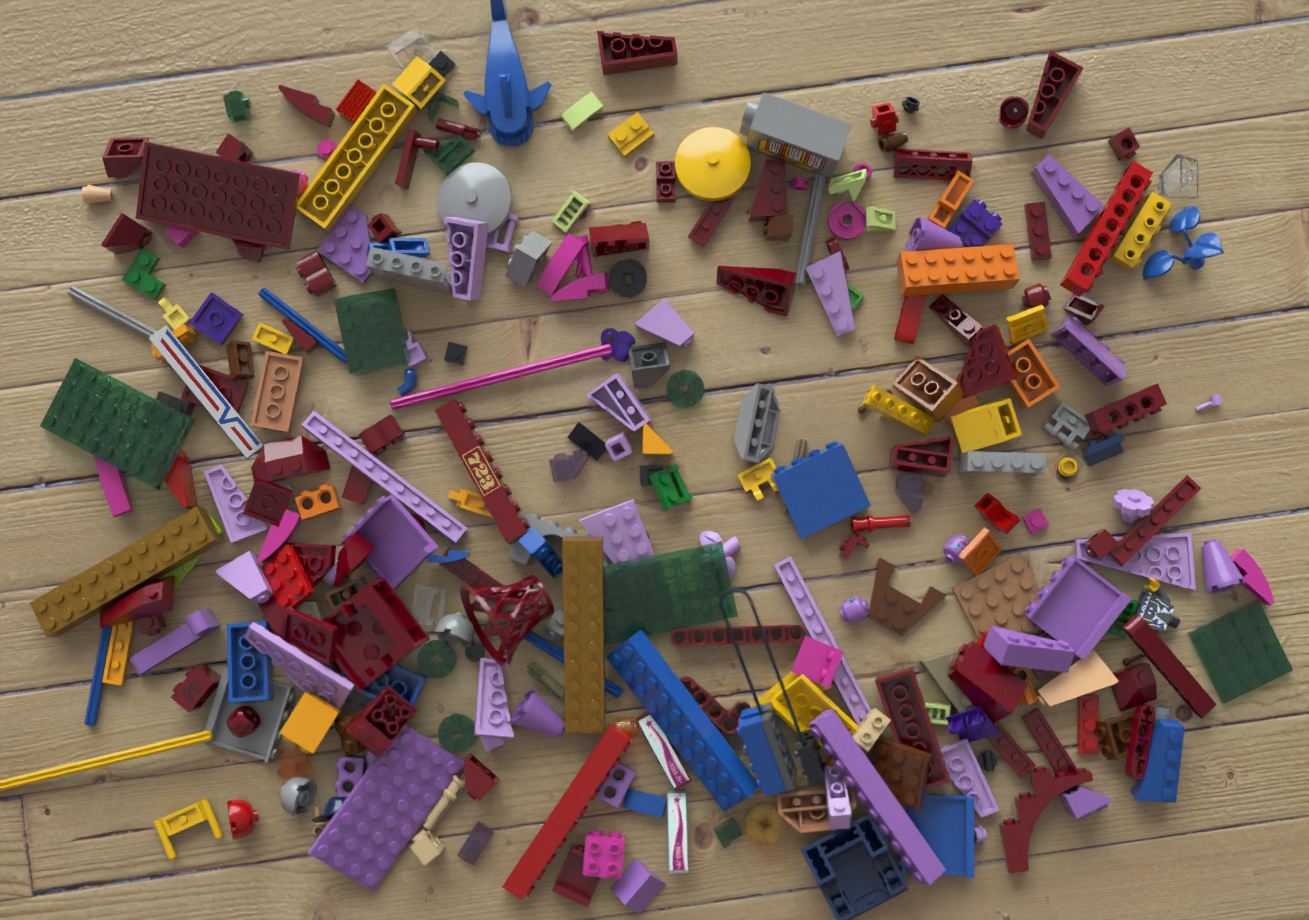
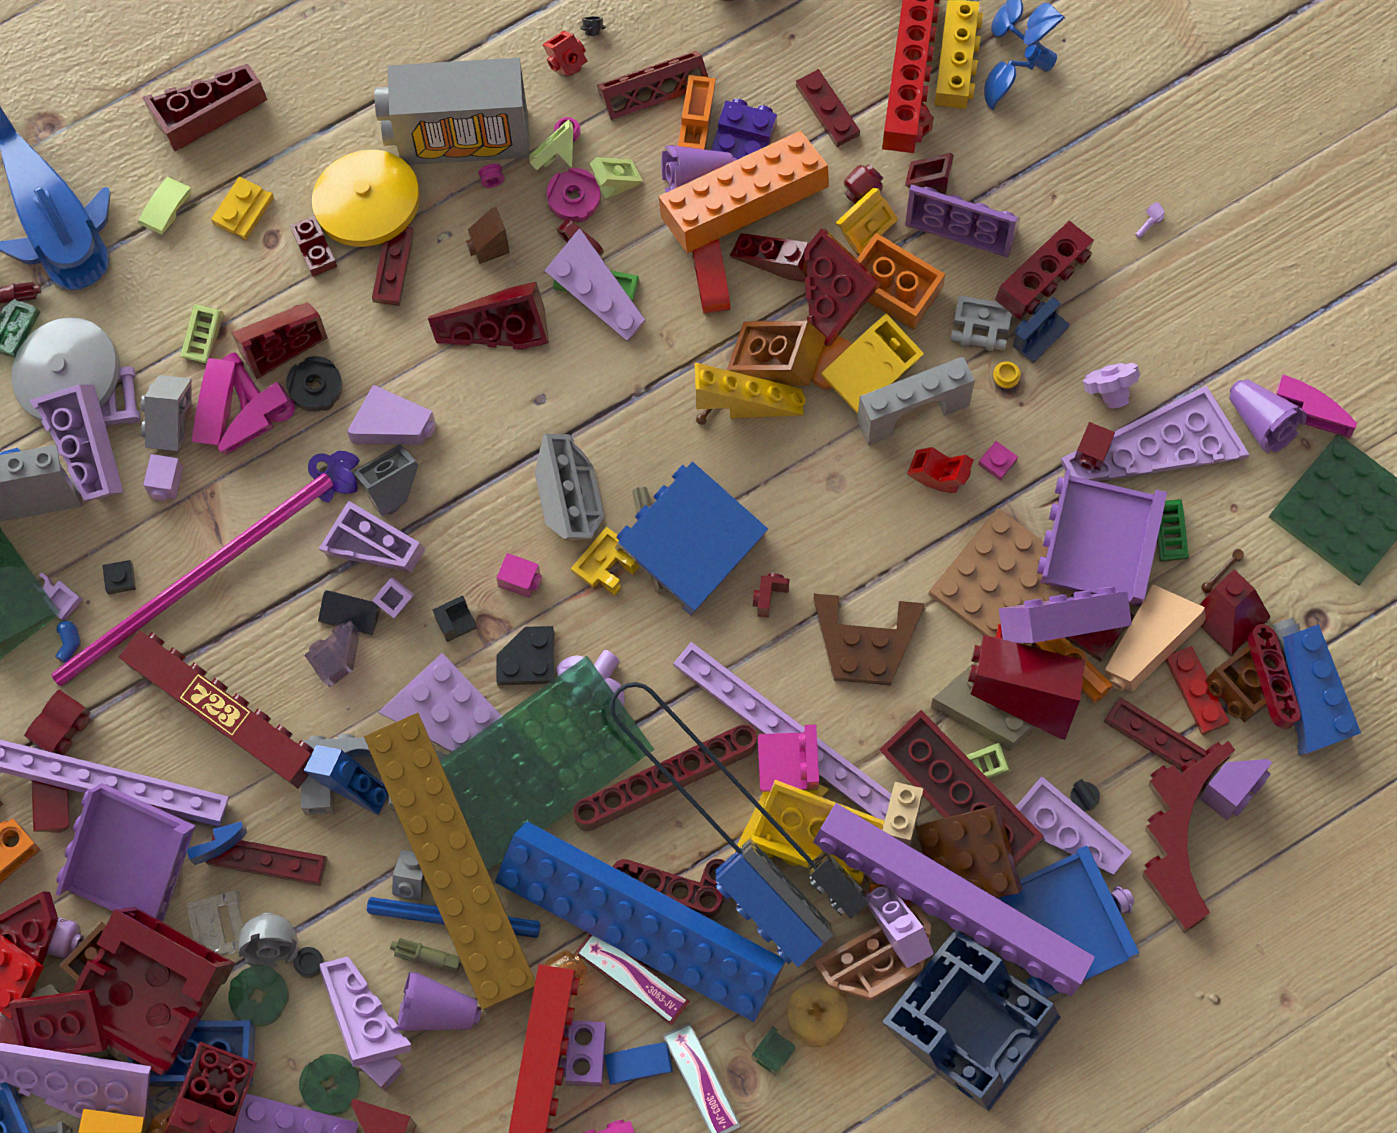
camera: 20 degrees left, 15 degrees down
dark red slope [334,532,375,588] -> none
light orange hinge [448,489,493,518] -> none
dark red piece [460,575,554,668] -> none
light orange slope [643,424,673,456] -> none
green plate [649,464,693,511] -> none
clear green plate [666,370,704,408] -> none
dark red wedge [748,159,788,222] -> none
light grey axle [796,174,825,285] -> none
medium lavender head [839,596,870,624] -> none
red pin [851,515,911,534] -> none
reddish brown cone [878,132,908,153] -> none
dark red wedge [888,435,954,477] -> none
clear purple slope [895,472,925,513] -> none
medium lavender head [943,535,970,564] -> none
dark purple hinge [946,706,1000,743] -> none
orange plate [958,527,1002,576] -> none
dark red plate [986,721,1036,778] -> none
medium lavender wedge [1031,154,1105,238] -> none
dark red plate [1108,475,1202,567] -> none
dark red beam [1122,614,1216,719] -> none
torso [1134,578,1180,633] -> none
none -> lavender brick [143,454,183,501]
none -> dark pink brick [496,553,543,598]
none -> black plate [496,626,554,685]

